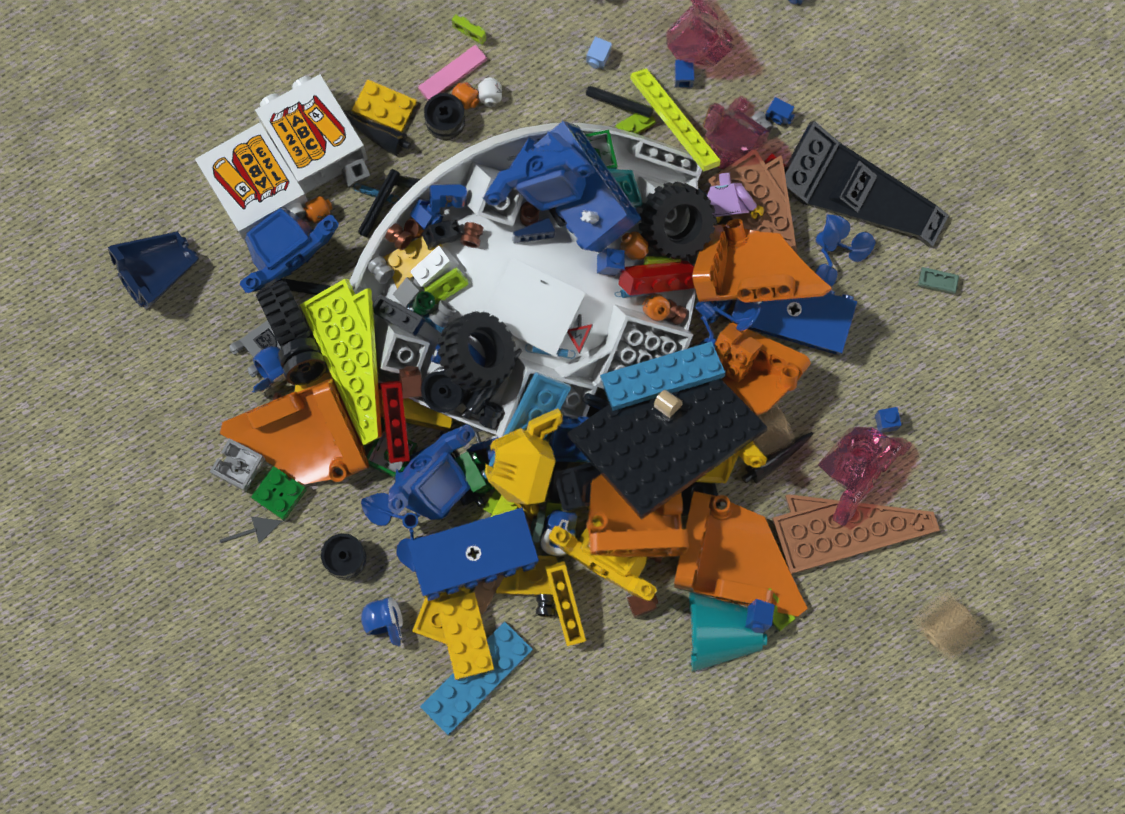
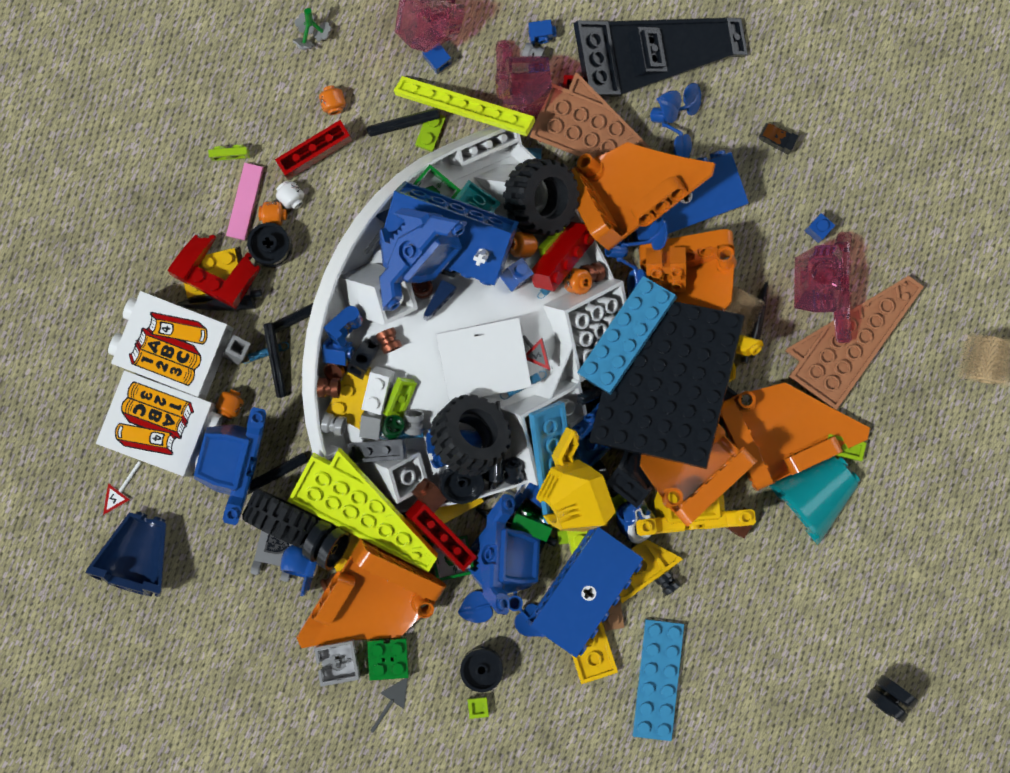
camera: 40 degrees left, 10 degrees up
blue piece [361,597,403,647] -> none
yellow plate [436,592,494,680] -> none
sand green plate [530,509,546,542] -> none
yellow brick [545,561,586,646] -> none
light blue brick [586,37,612,69] -> none
tan brick [654,390,682,418] -> none
lavender torso [707,173,764,223] -> none
blue brick [745,599,775,633] -> none
sand green plate [918,267,959,295] -> none
none -> piece [103,461,141,515]
none -> red wedge [167,235,261,309]
none -> red brick [275,120,352,180]
none -> orange head [319,85,346,115]
none -> lime plate [467,696,489,719]
none -> black leg [759,123,799,155]

